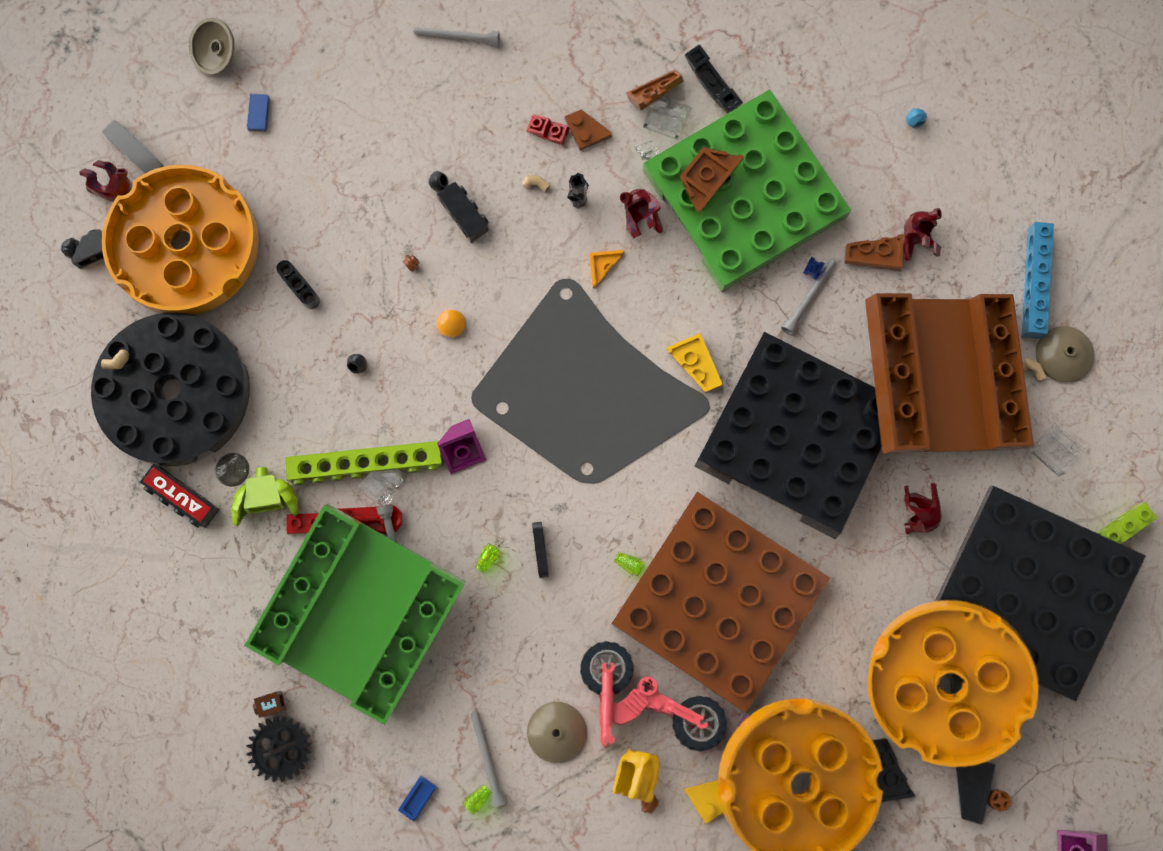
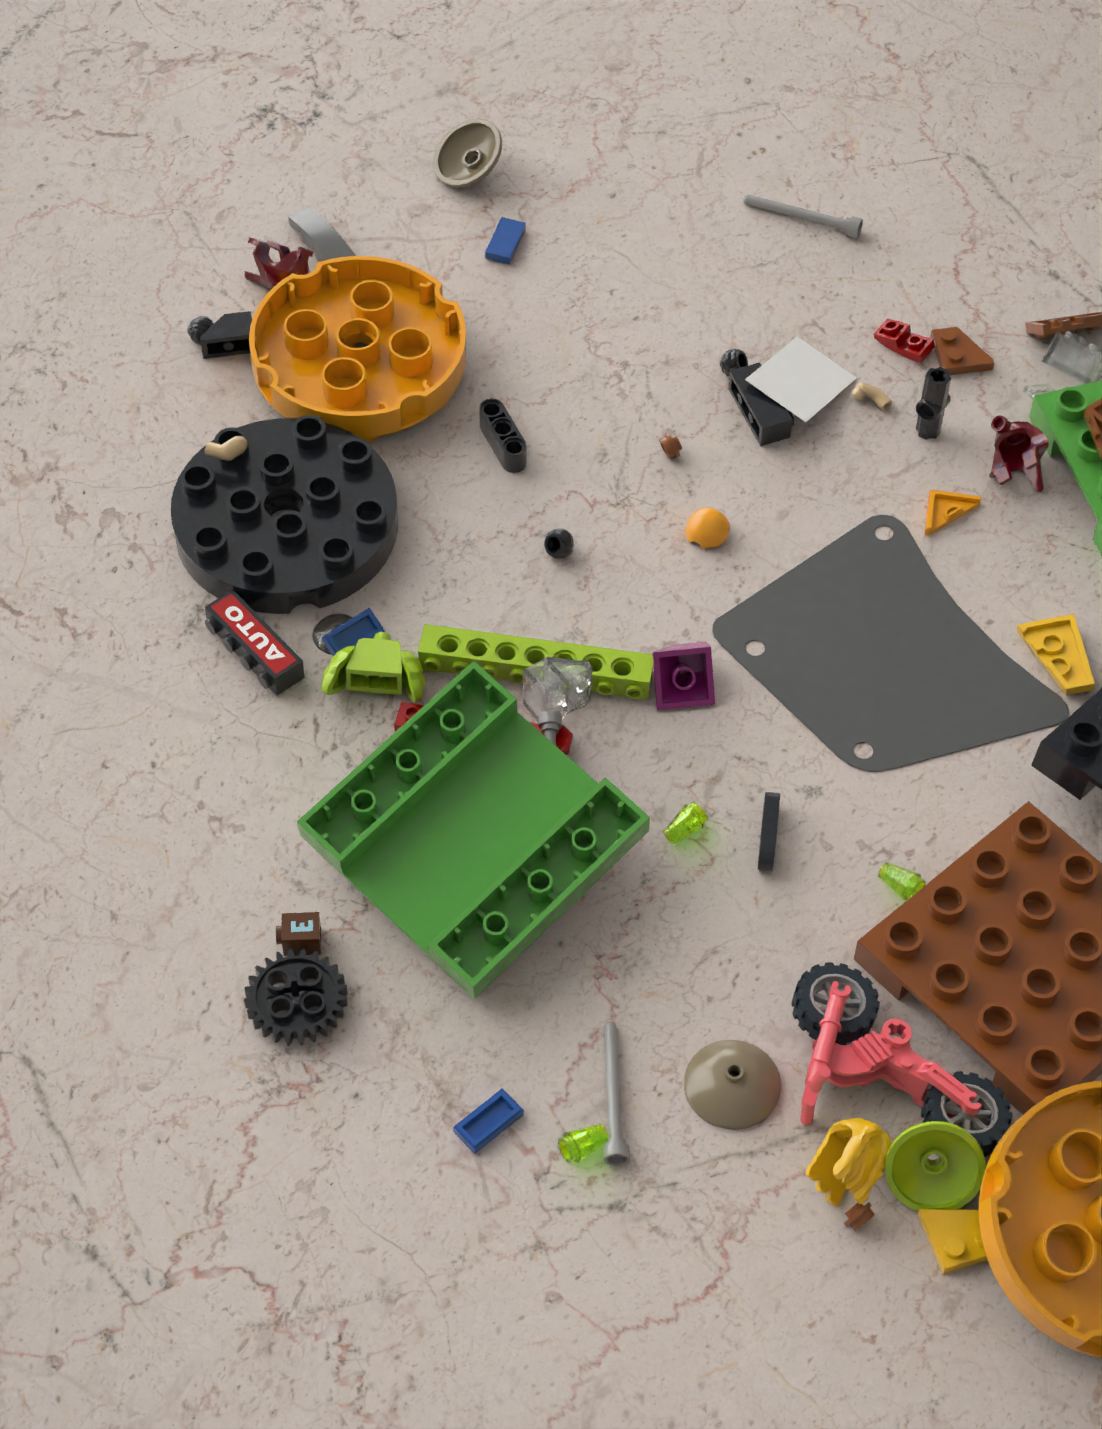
camera: 10 degrees right, 25 degrees down
none -> blue tile [321,607,385,656]
none -> white sticker [745,336,857,422]
none -> lime dish [885,1121,986,1211]

